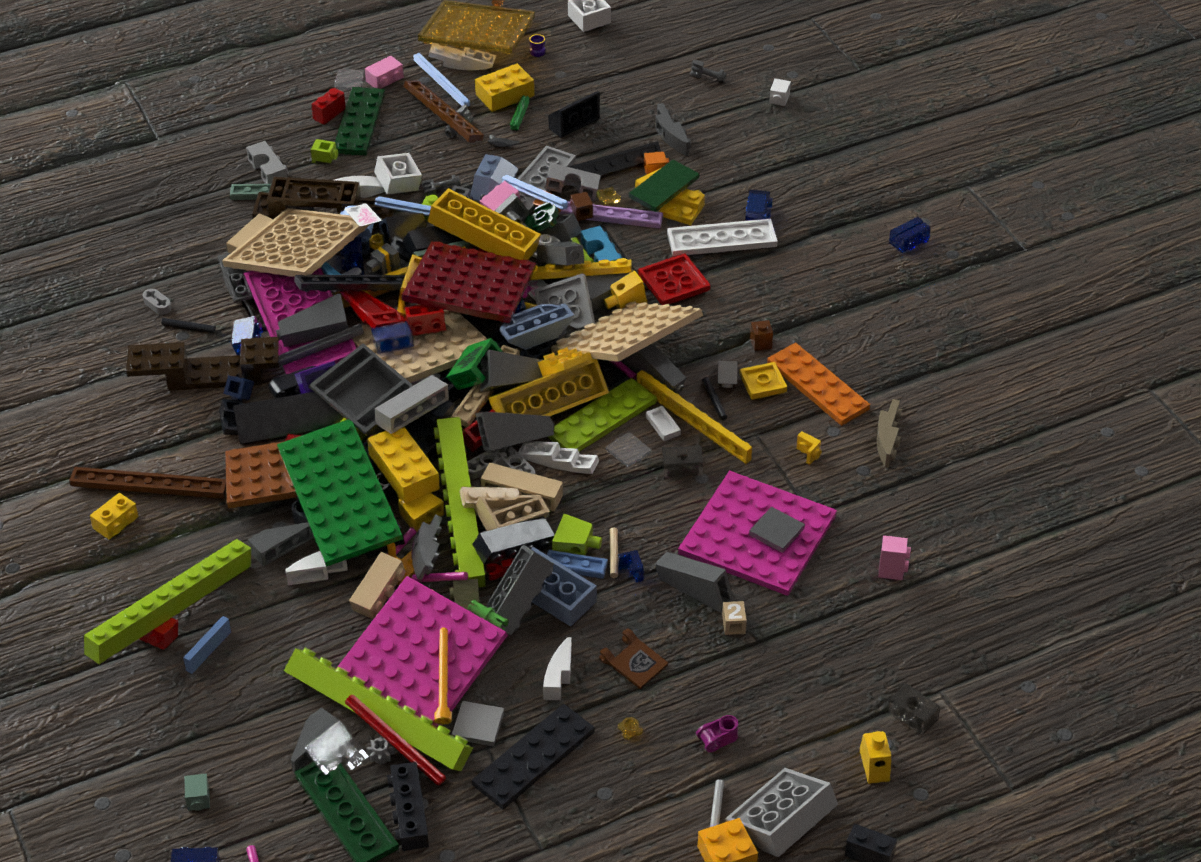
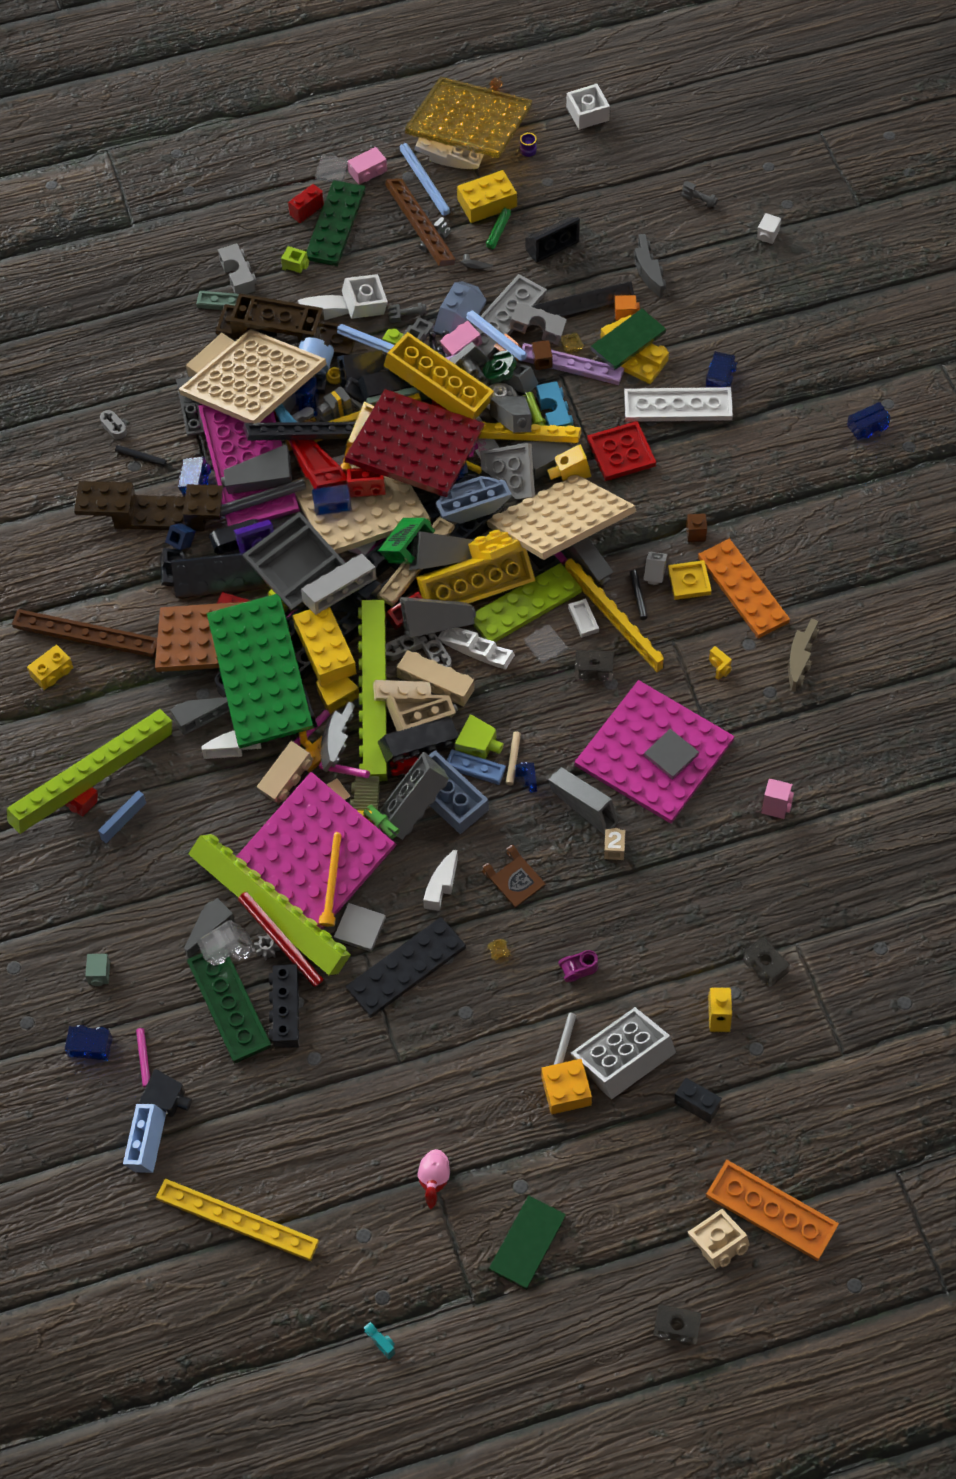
camera: 10 degrees right, 15 degrees up
white sticker [345,203,382,227] -> none

